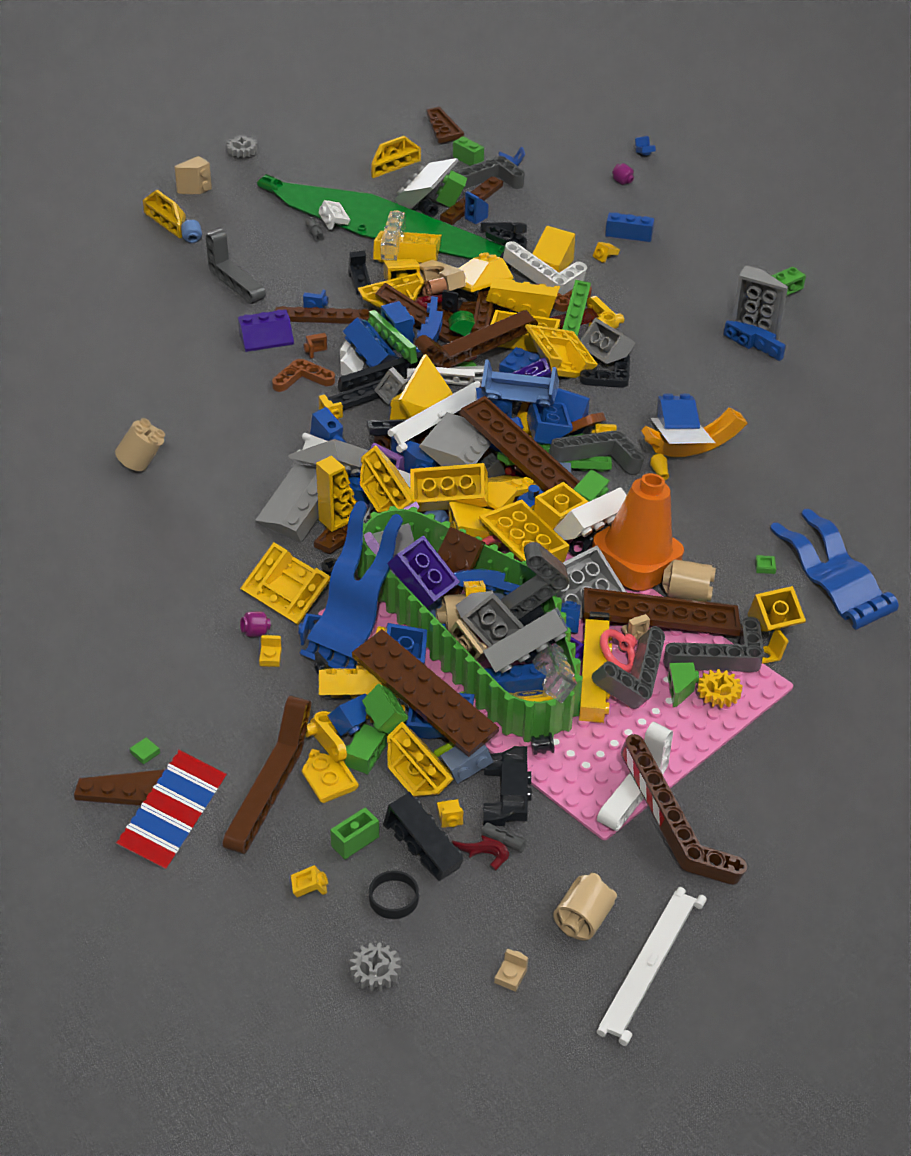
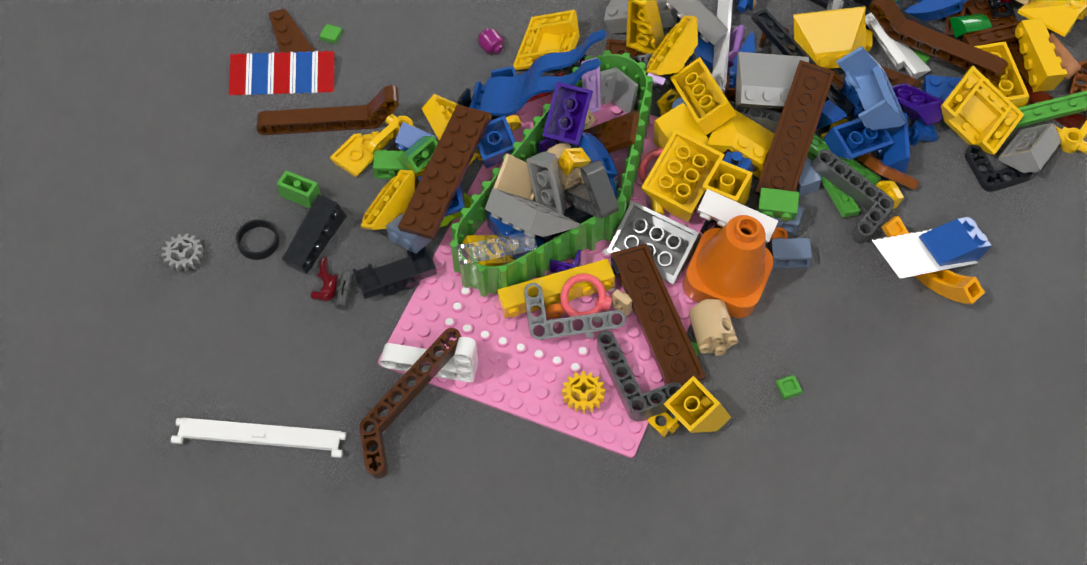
camera: 70 degrees right, 15 degrees up
yellow bracket [259,635,282,667] -> none
yellow bracket [291,865,328,897] -> none
white piece [387,381,481,453] -> none
yellow bracket [437,799,463,828] -> none
tan bracket [494,949,528,992] -> none
black bush [531,732,554,755] -> none
tan cylinder [553,873,617,941] -> none
blue bracket [561,601,581,633] -> none
yellow cone [650,454,669,480] -> none
bright green slope [667,662,699,707] -> none
blue flag [770,509,899,630] -> none

